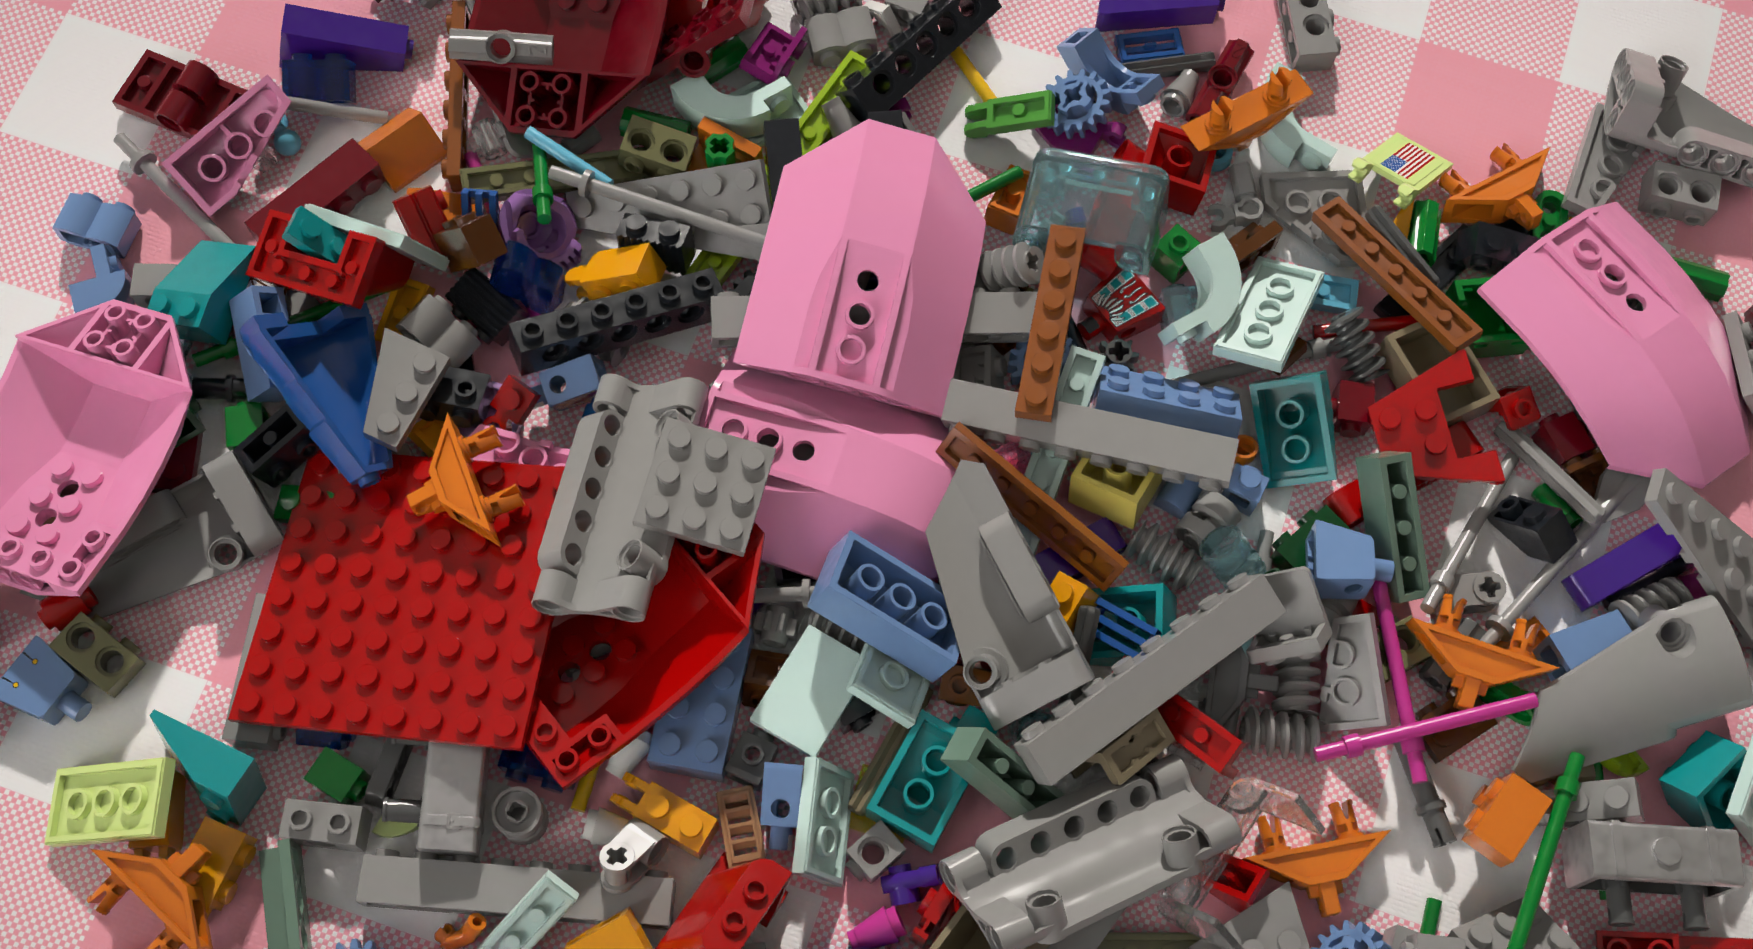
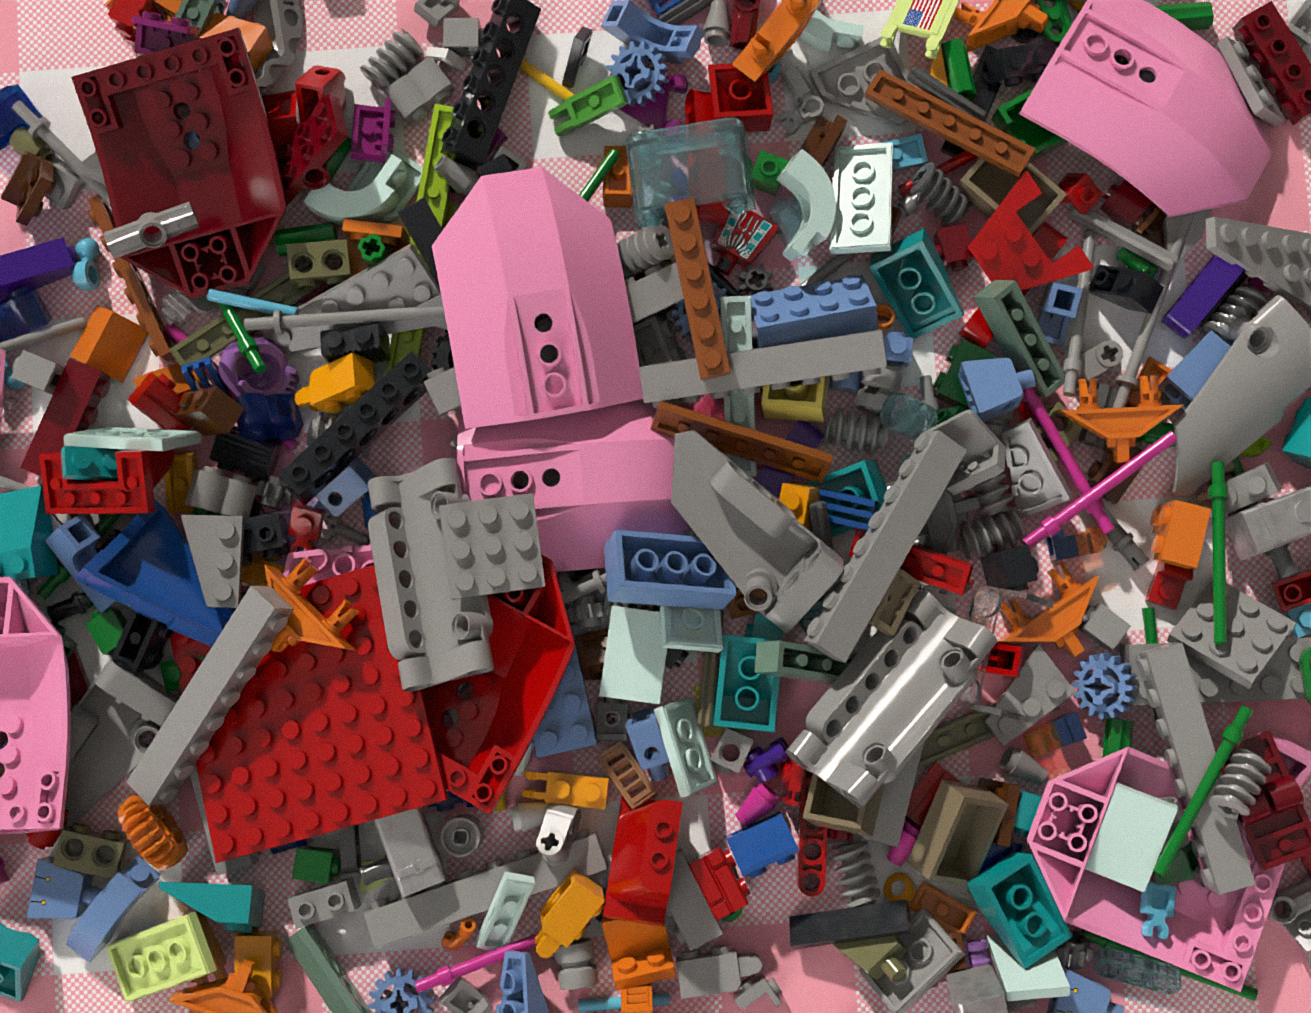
camera: 15 degrees left, 15 degrees up
none -> light grey brick [11,350,65,395]
none -> medium blue arch [66,856,161,963]
none -> medium azure plate [72,238,100,291]
none -> orange gear [118,794,188,871]
none -> light grey brick [126,585,294,806]
none -> dark grey gear [256,475,293,510]
none -> light grey bar [321,513,370,546]
none -> black tile [562,26,593,88]
none -> black brick [980,545,1038,595]
none -> medium blue brick [1037,282,1083,346]
none -> leg [1046,527,1108,562]
none -> light grey brick [1078,604,1131,650]
none -> red slope [1145,562,1193,610]

